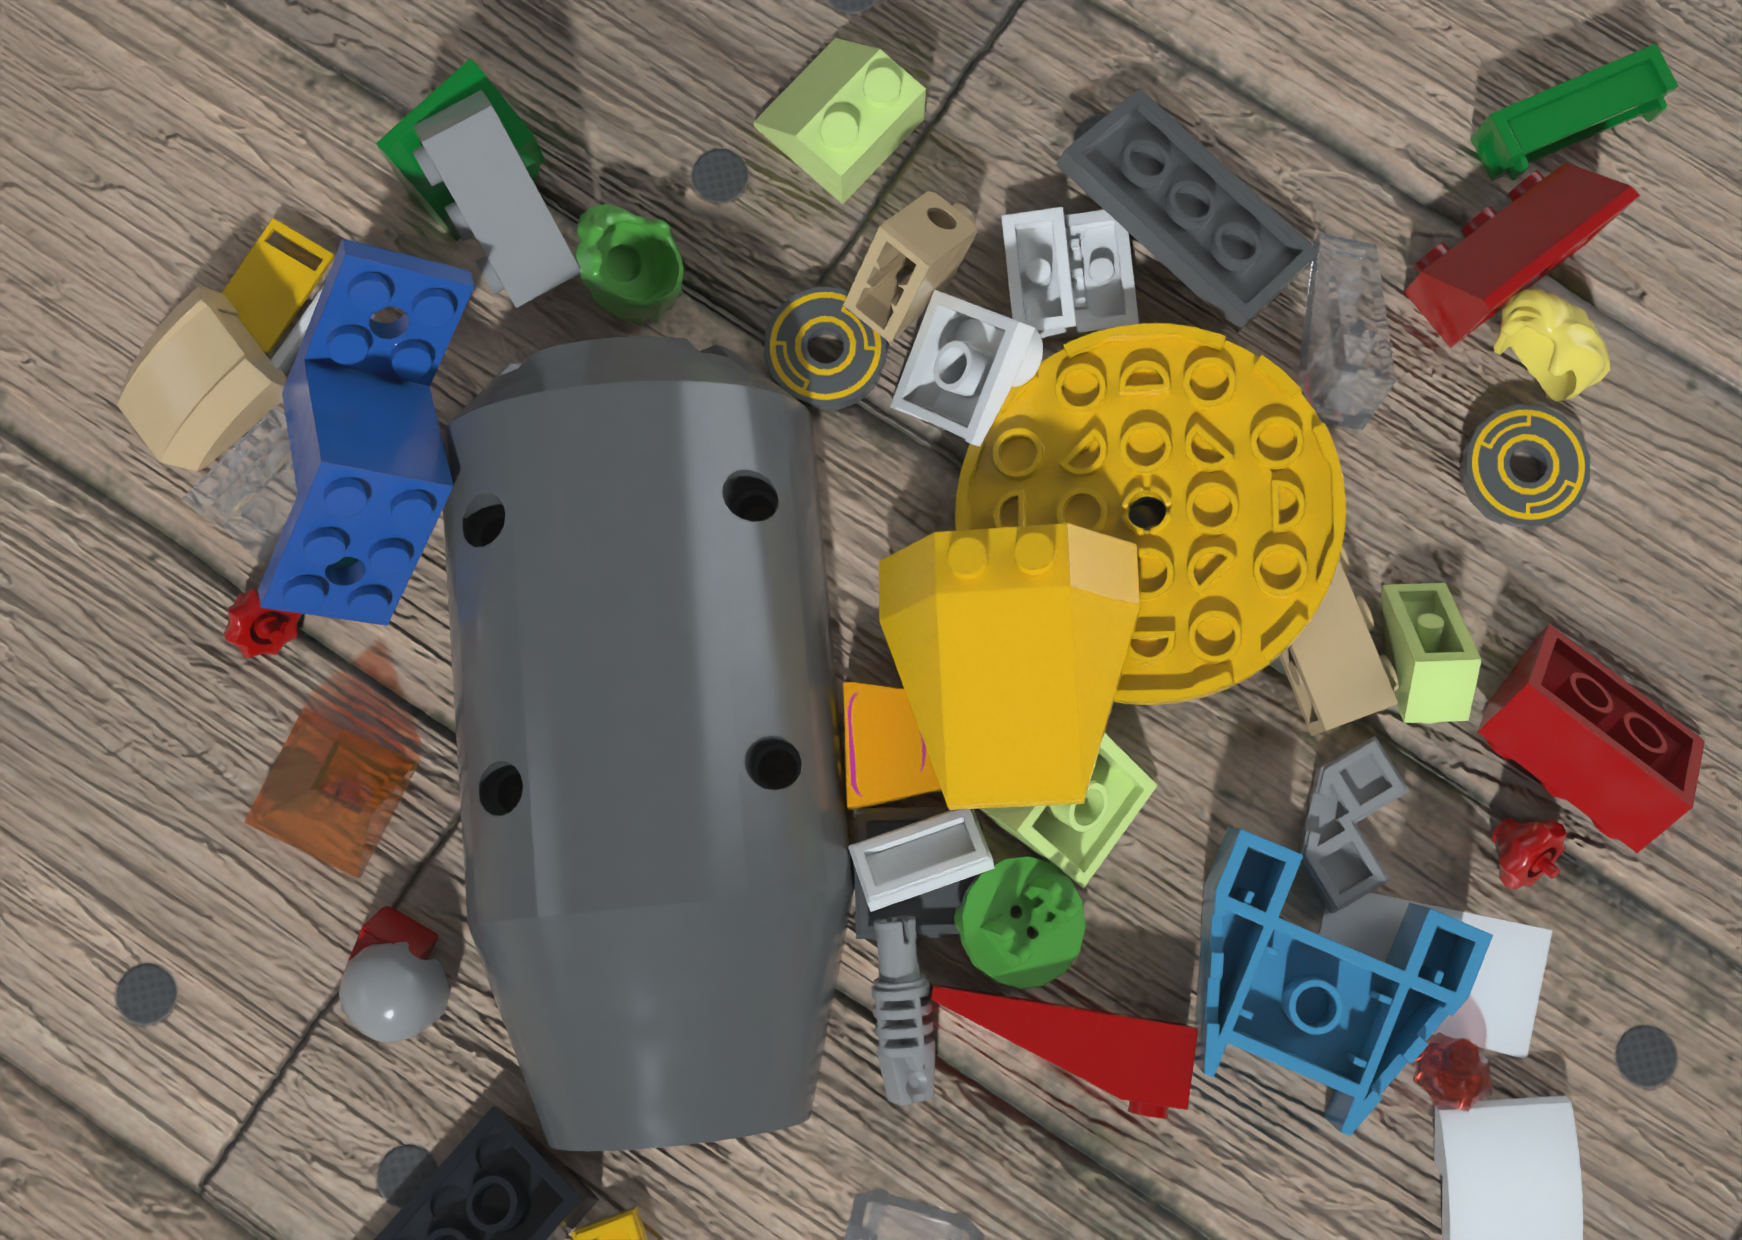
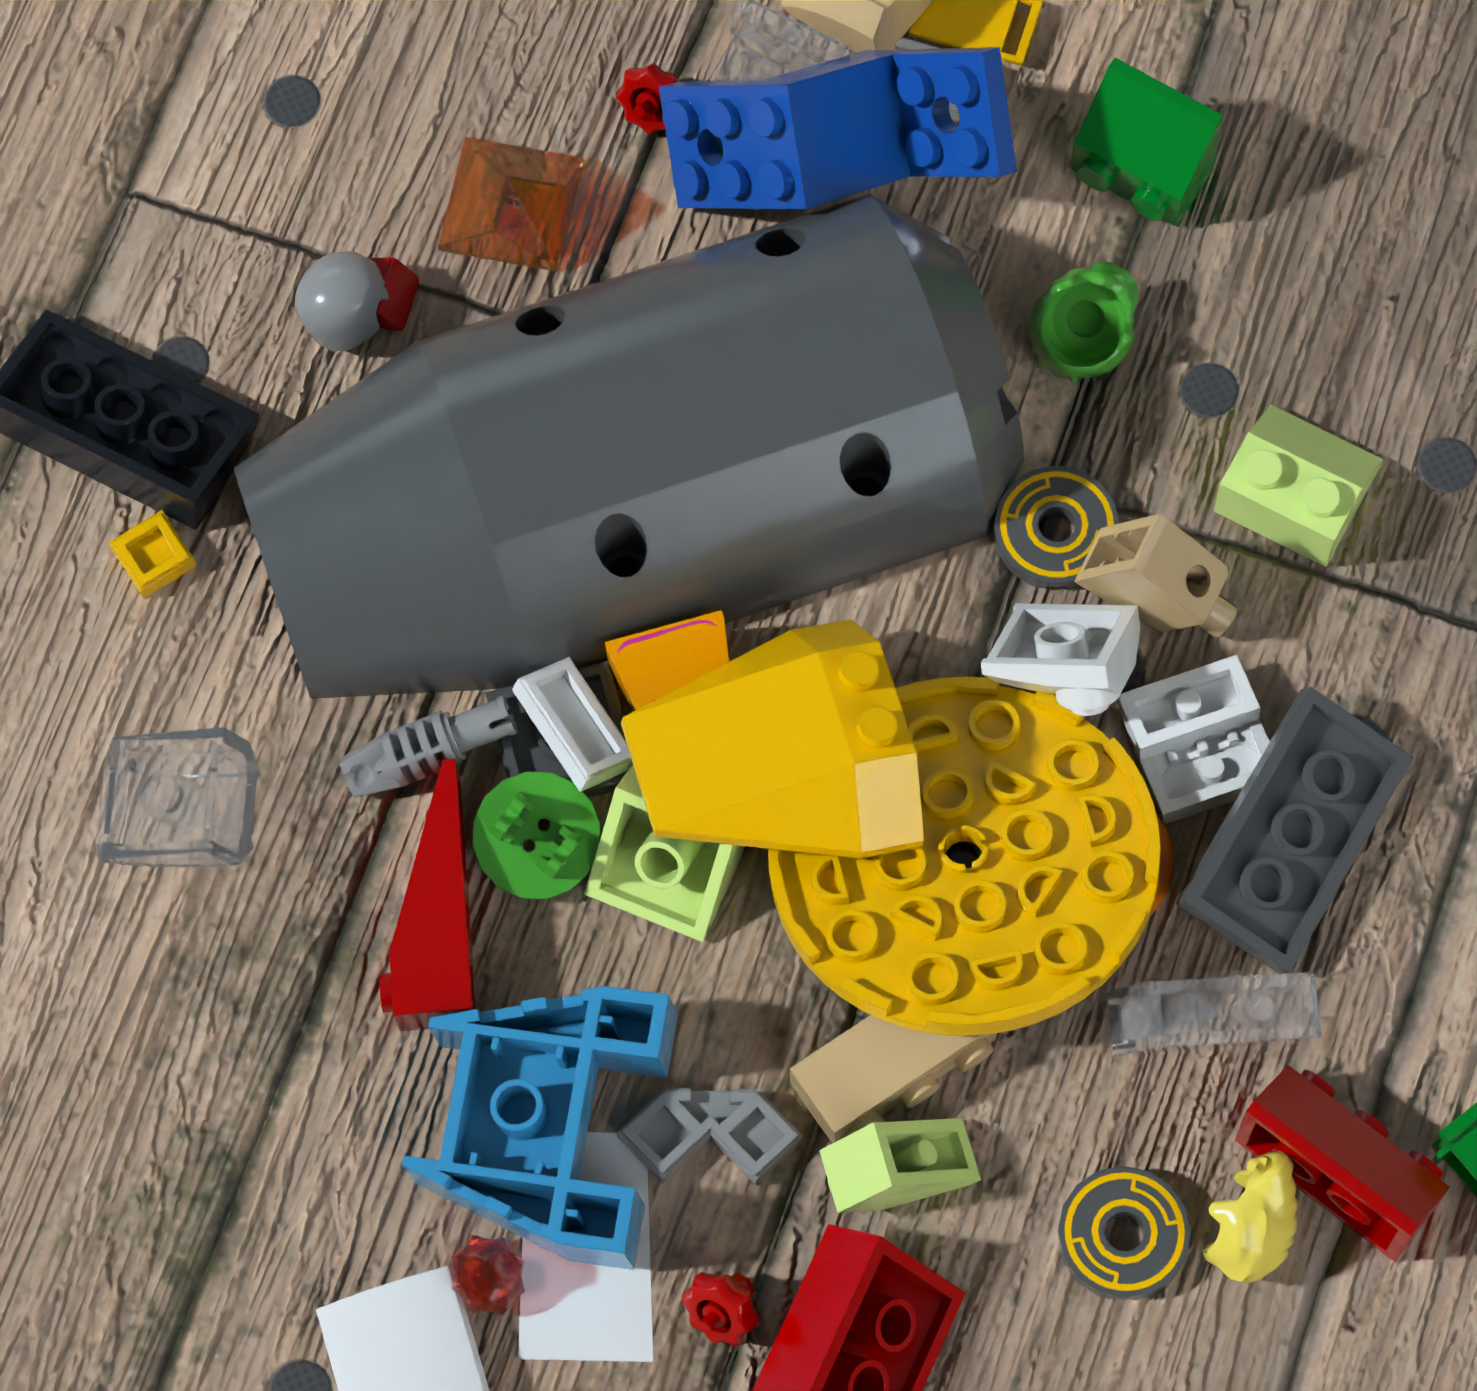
camera: 80 degrees right, 10 degrees down
light grey brick [412,90,580,308] -> none

